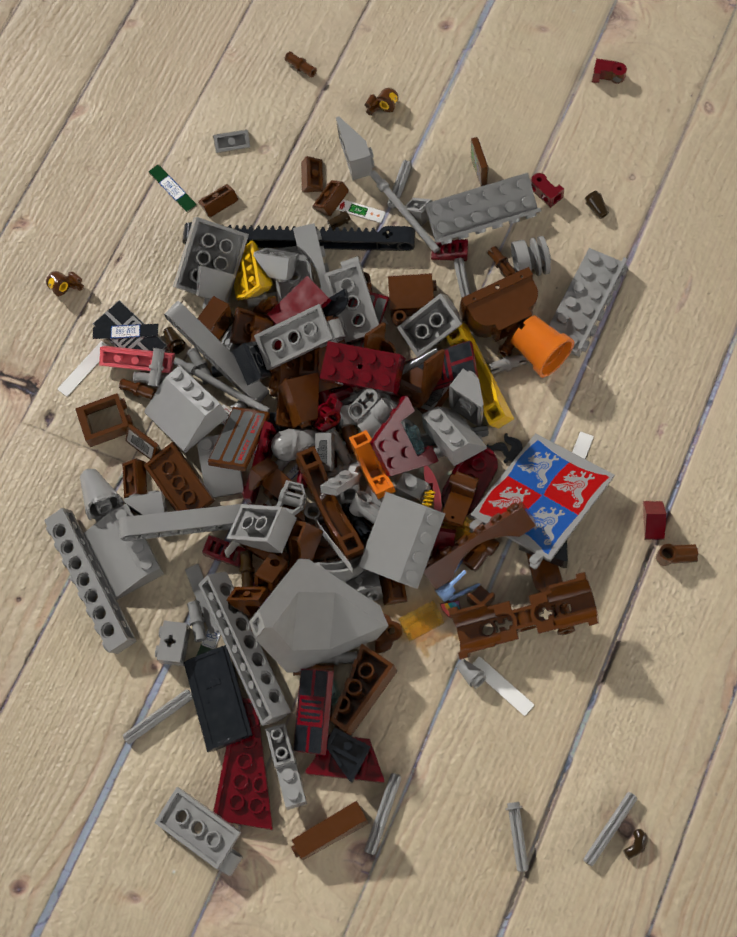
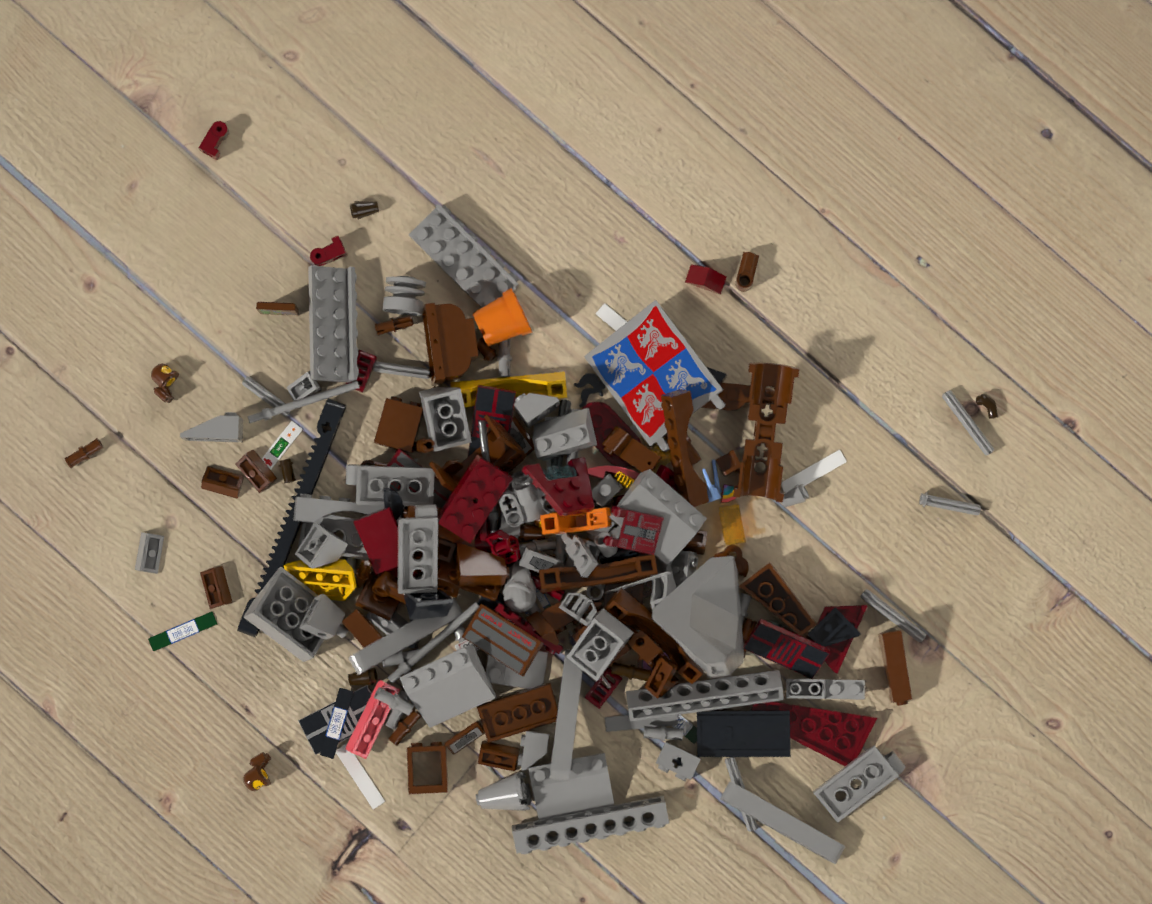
camera: 80 degrees left, 15 degrees up
none -> dark red flag [603,506,664,555]
none -> light grey beam [720,781,845,864]

